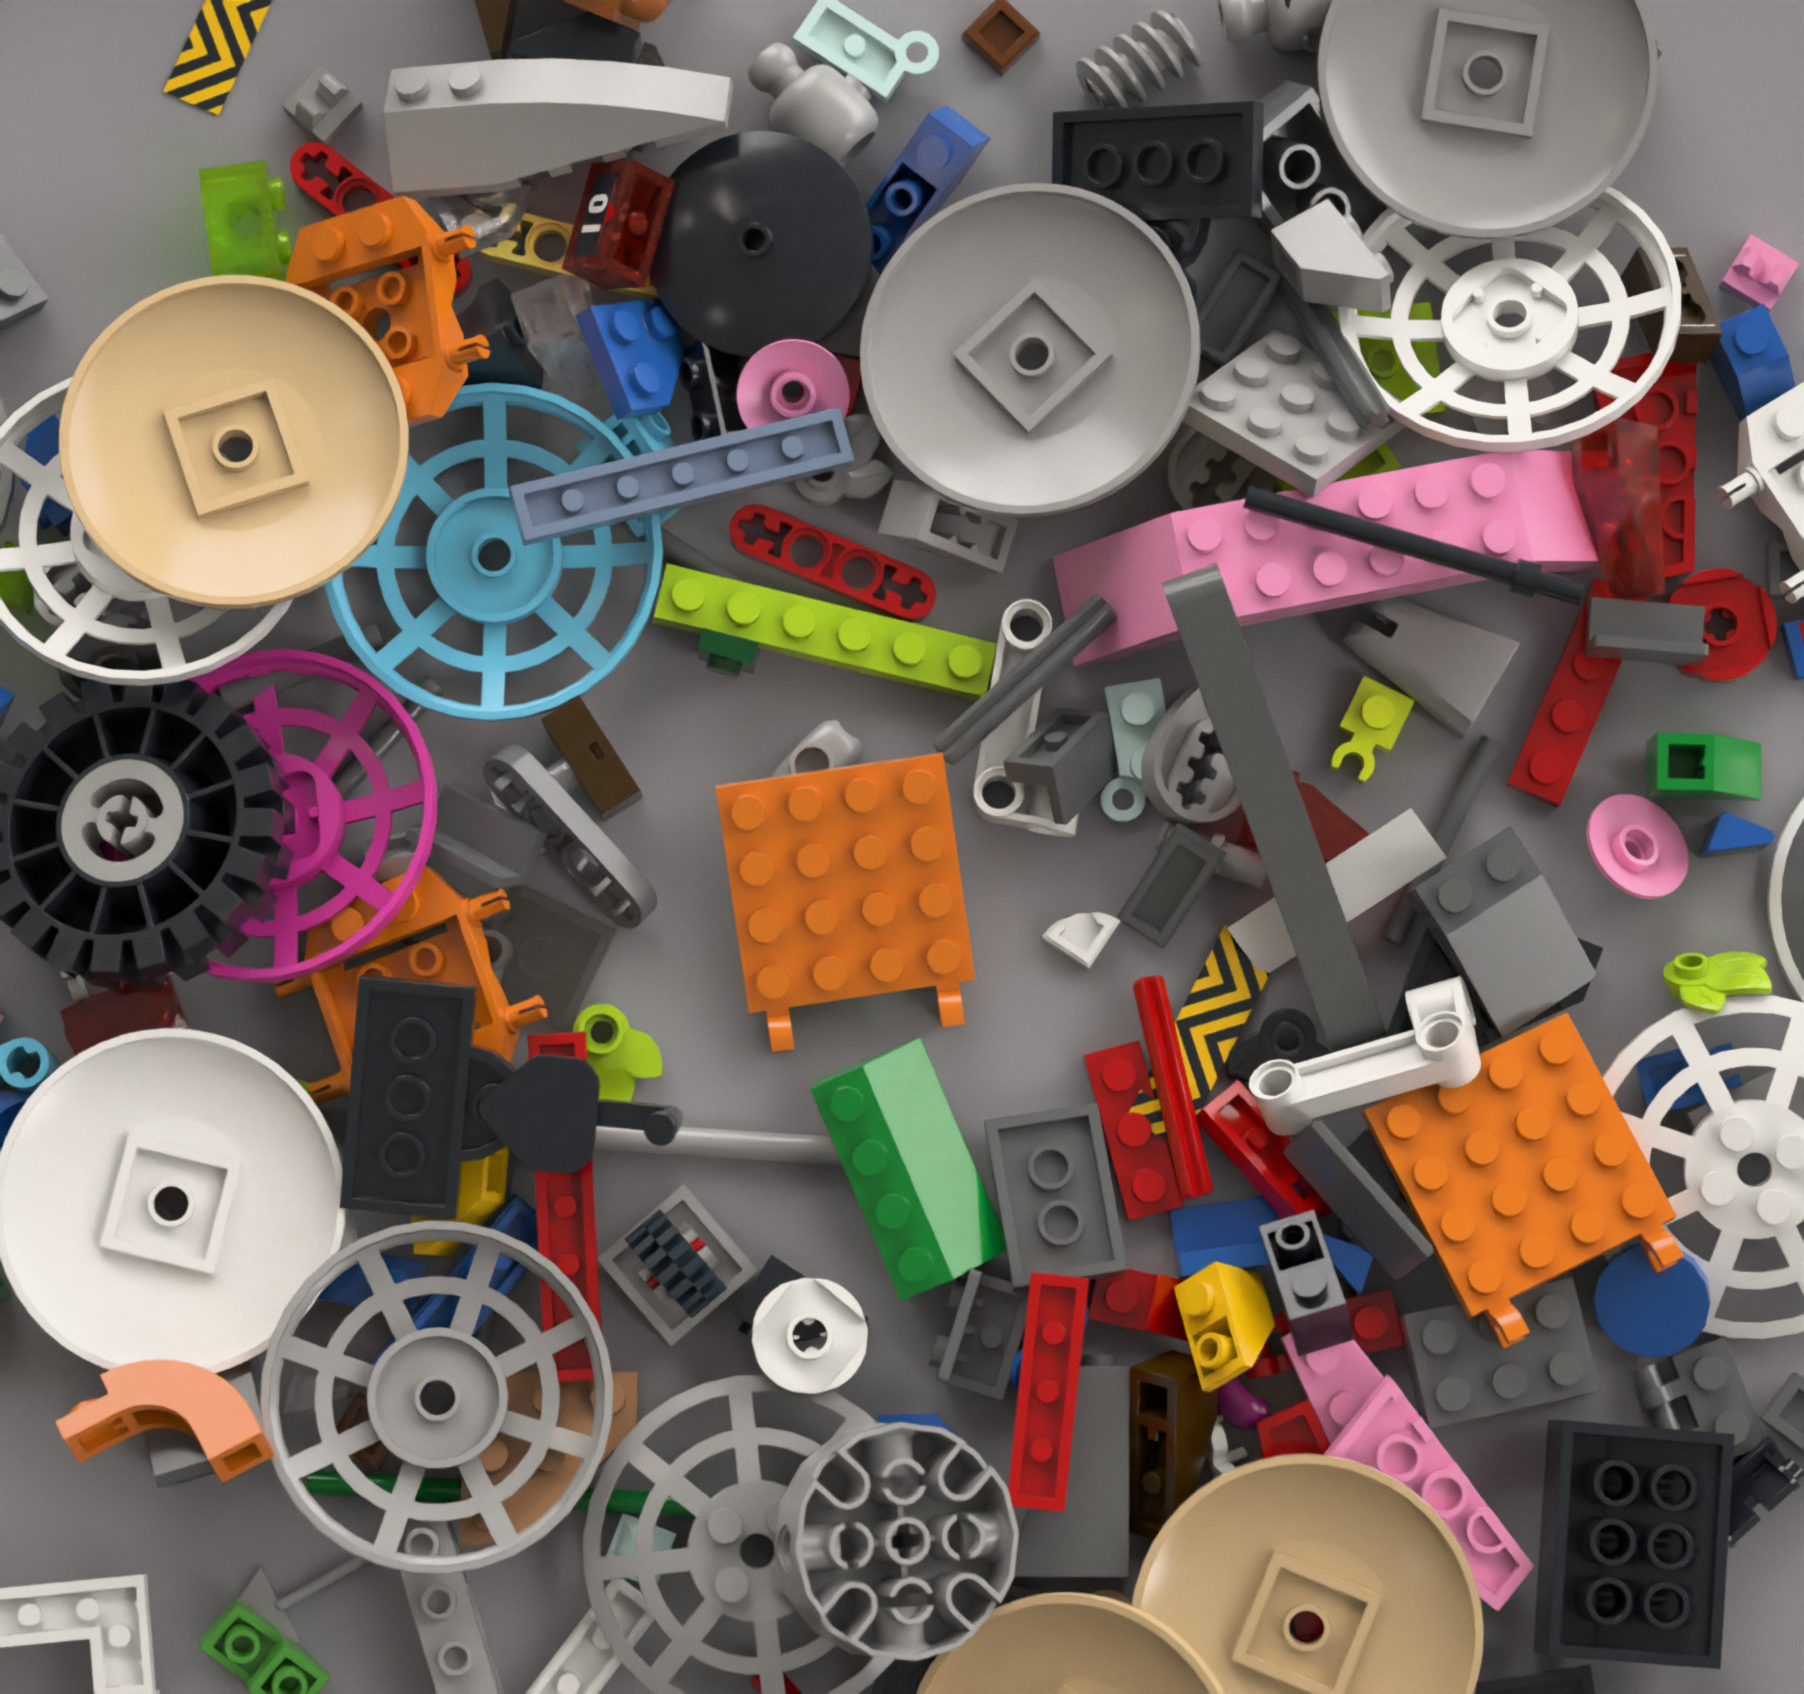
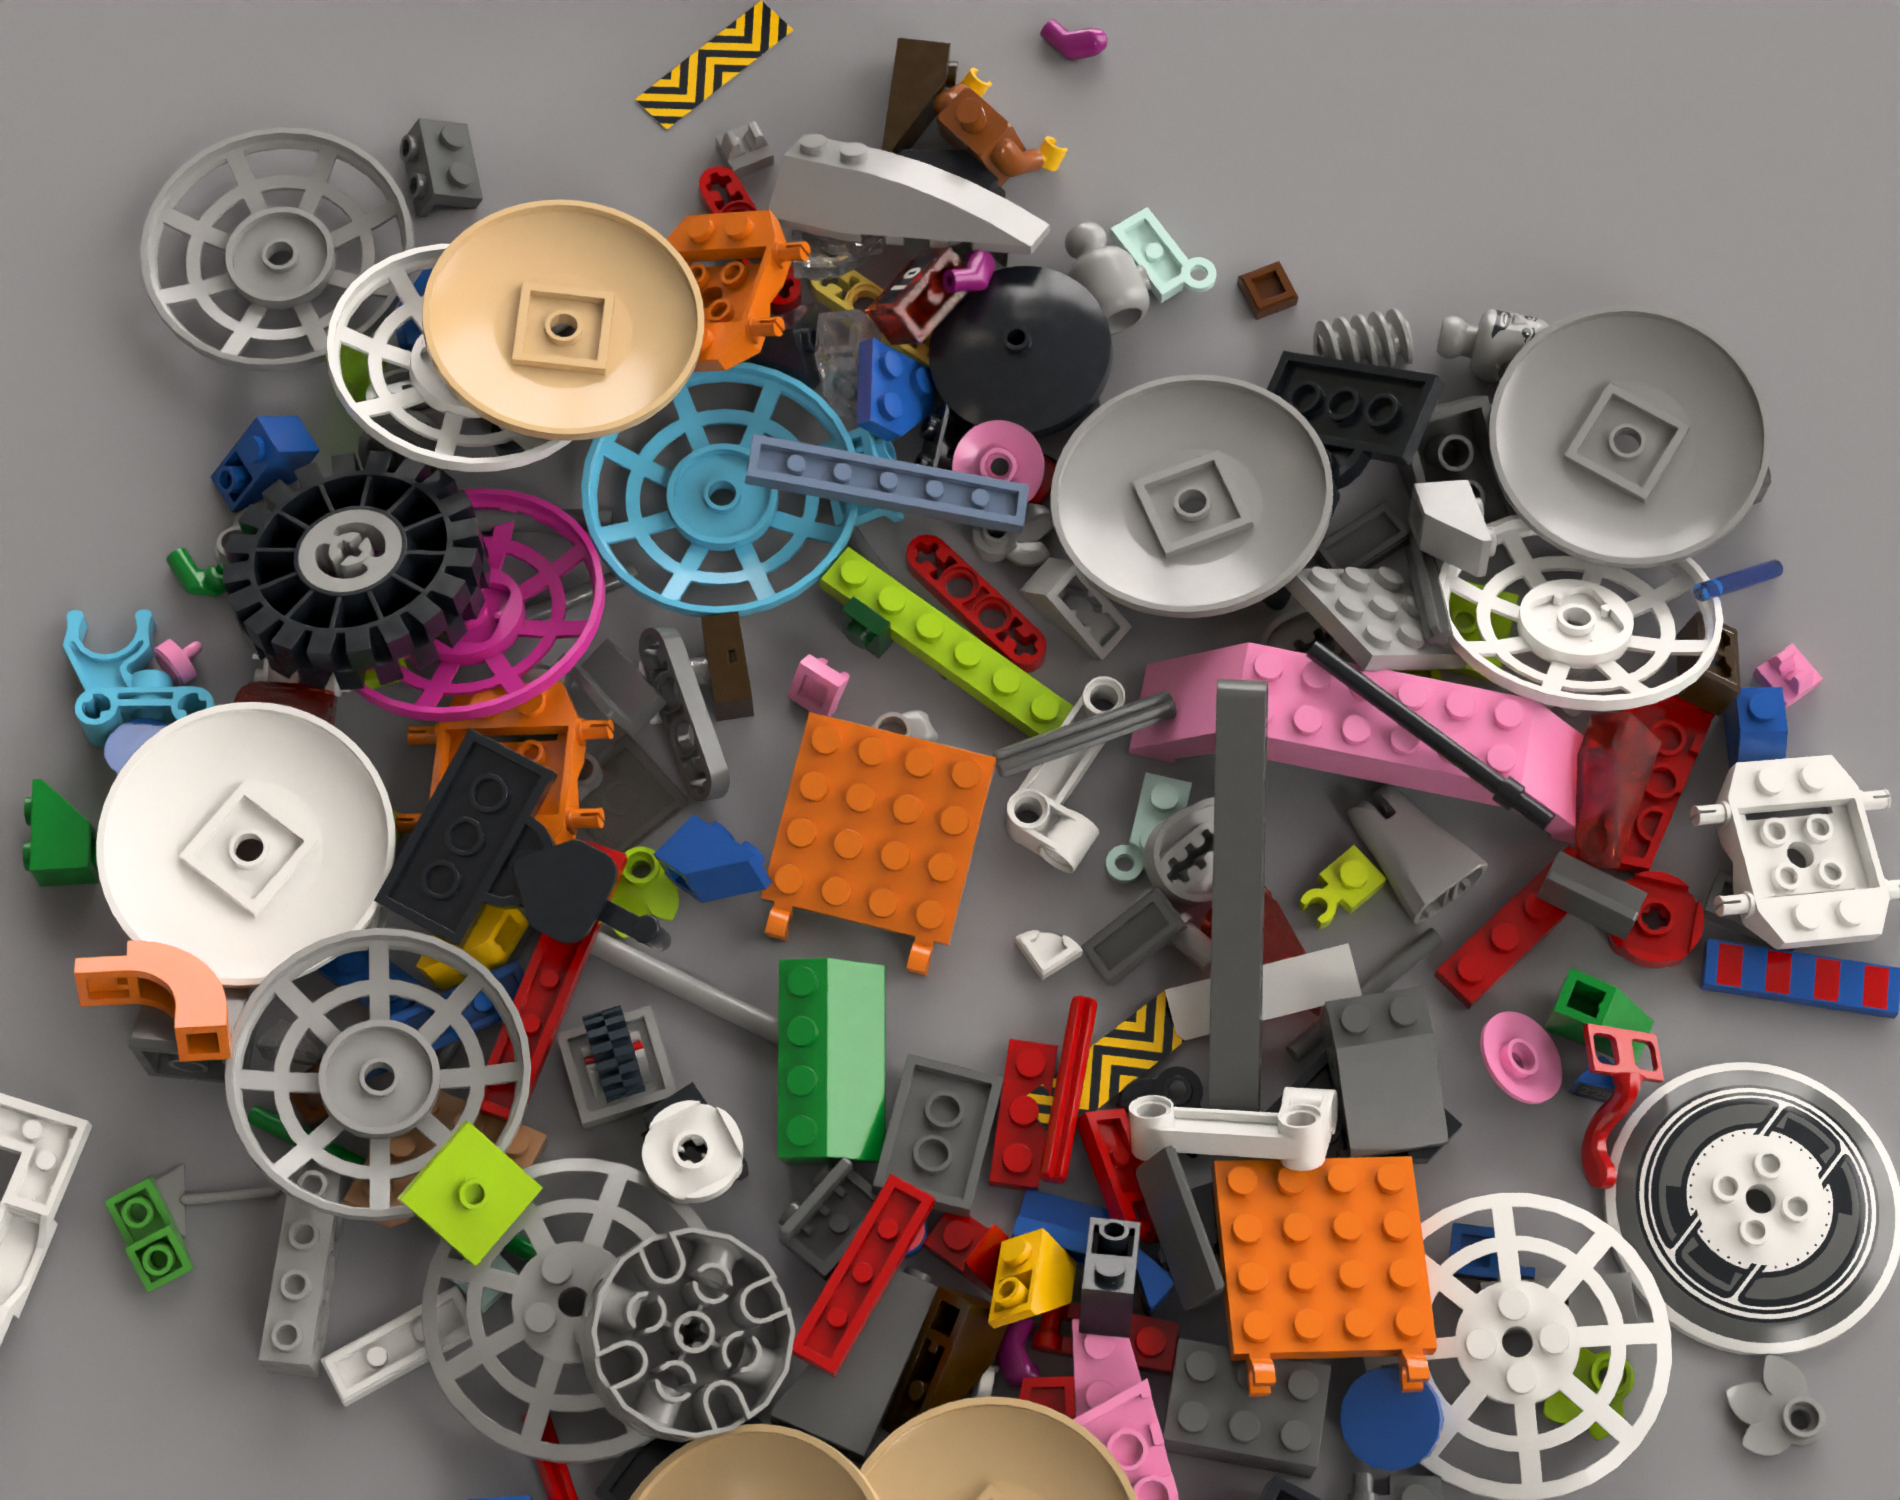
camera: 25 degrees right, 15 degrees down
clear neon green brick [198,160,293,282] -> none
blue slope [866,105,991,276] -> none
dark grey panel [1003,707,1118,825] -> none
lime plate [1663,951,1772,1014] -> none
none -> lime plate [397,1120,543,1266]
none -> blue slope [653,814,772,903]
none -> bright pink tile [787,654,850,717]
none -> magenta arm [943,250,996,293]
none -> red piece [1581,1023,1664,1189]
none -> clear blue bar [1693,559,1783,602]

